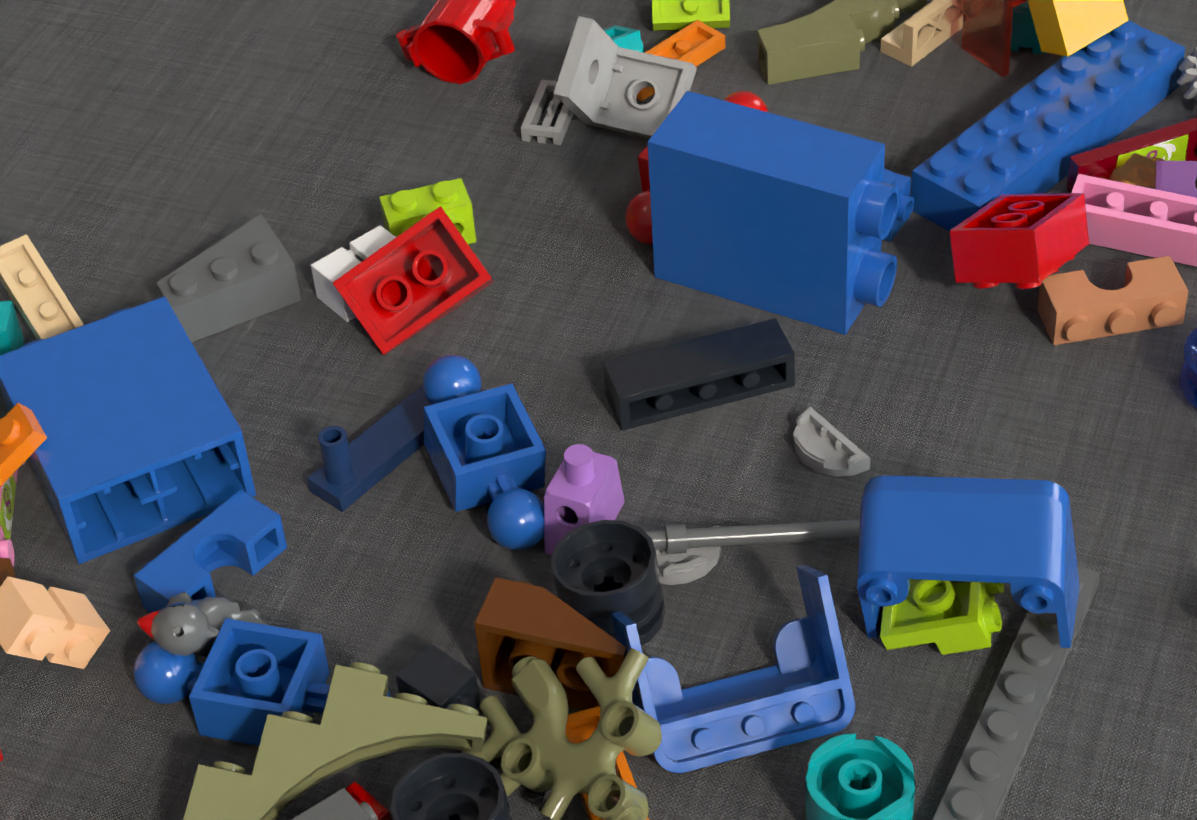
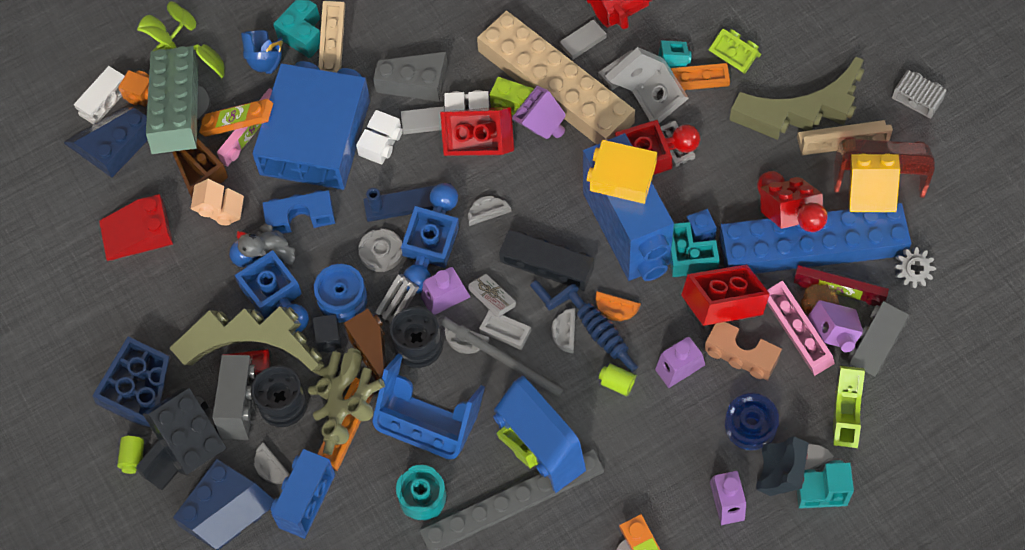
camera: 40 degrees right, 20 degrees up
none -> blue wheel [314,264,368,323]
none -> white piece [356,110,403,165]
none -> light grey tile [359,229,403,272]
none -> light grey tile [375,274,419,324]
none -> light grey tile [401,106,444,135]
none -> light grey tile [468,196,511,226]
none -> light grey tile [468,274,516,317]
none -> tan brick [477,11,635,144]
none -> light grey tile [479,310,531,350]
none -> medium lavender torso [512,85,565,139]
none -> dark blue piece [530,280,638,373]
none -> light grey tile [560,20,606,60]
none -> yellow brick [587,140,657,204]
none -> orange tile [596,291,641,321]
none -> lime brick [599,363,636,396]
none -> medium lavender torso [655,337,705,388]
none -> teal brick [670,222,720,277]
none -> red brick [757,171,828,232]

